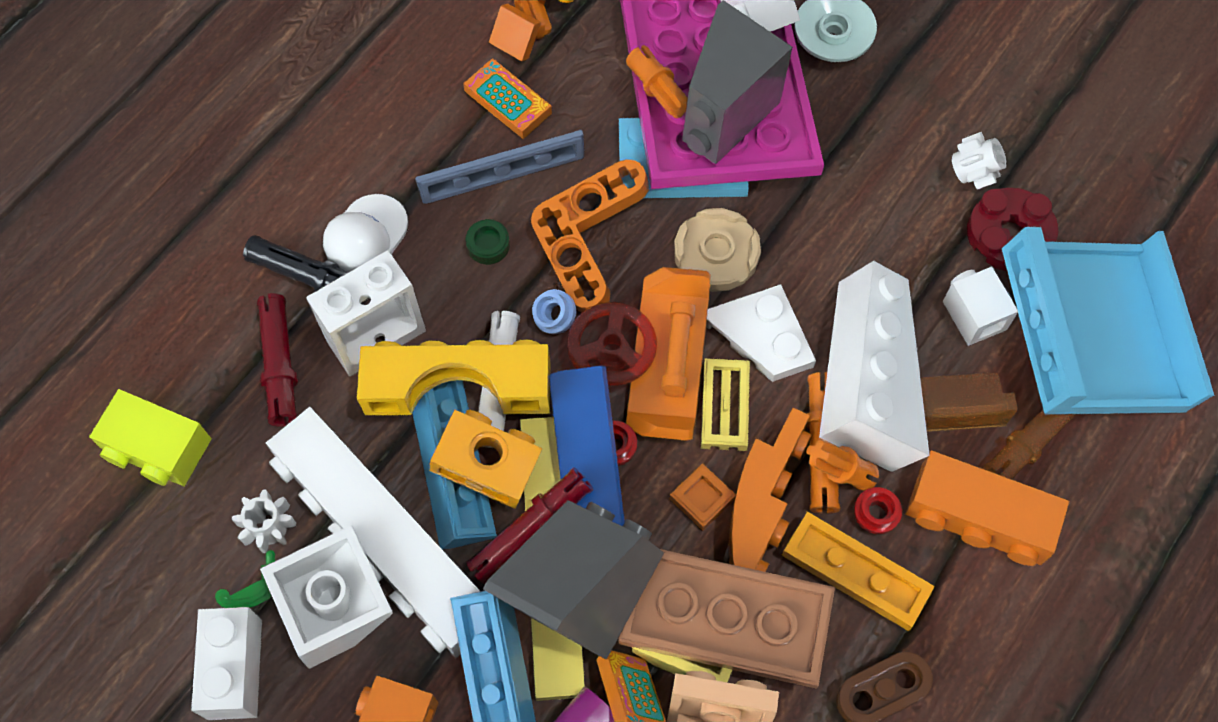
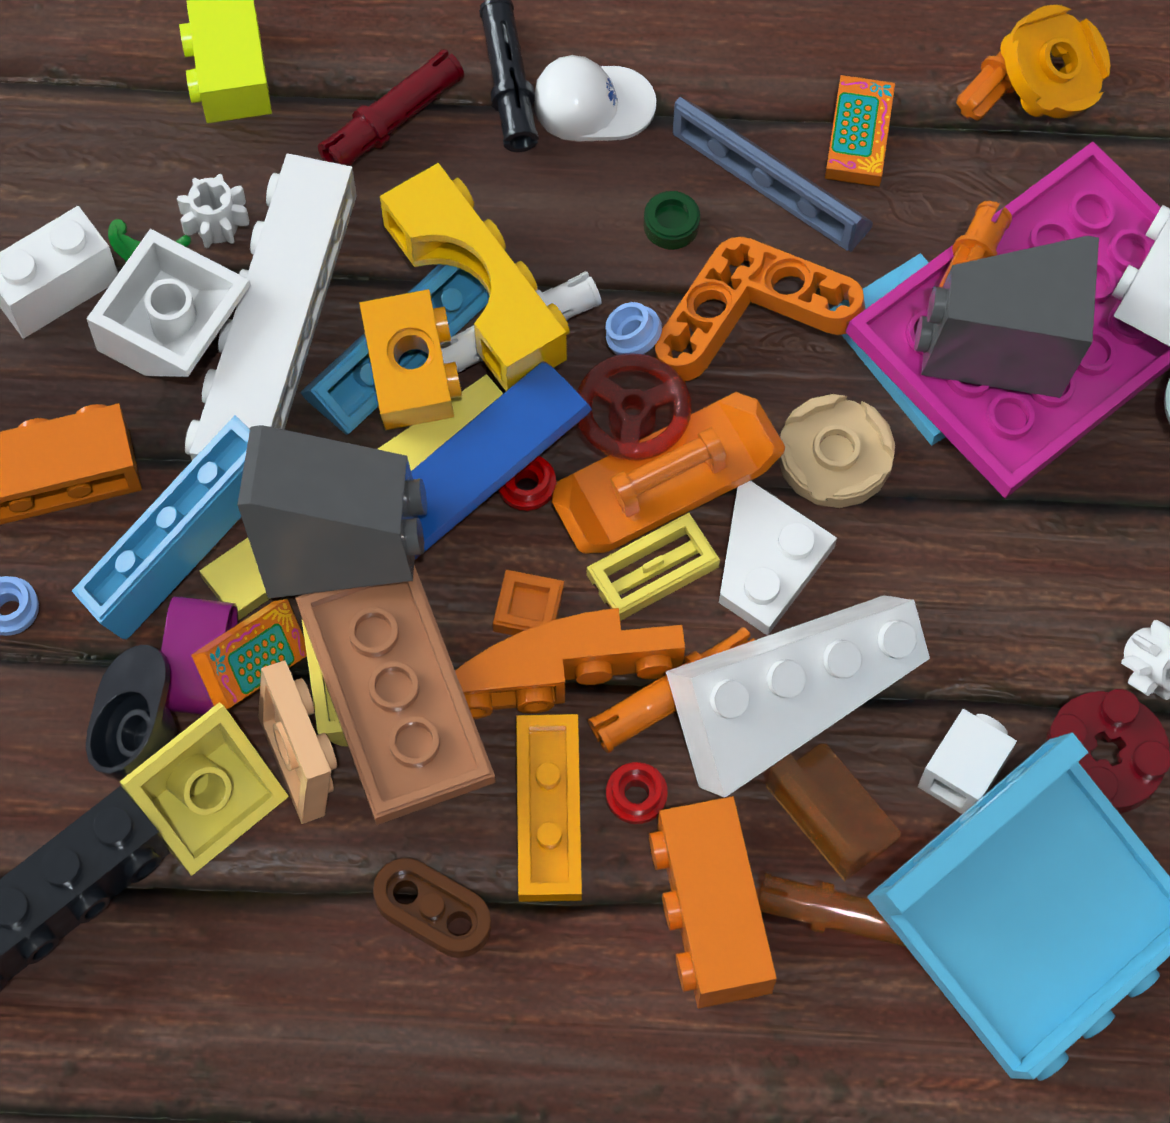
camera: 55 degrees right, 0 degrees up
white window [306,250,426,377] -> none
dark red pin [467,467,594,585] -> none
orange tile [489,4,541,61] -> none
orange axle [806,439,879,491] -> none

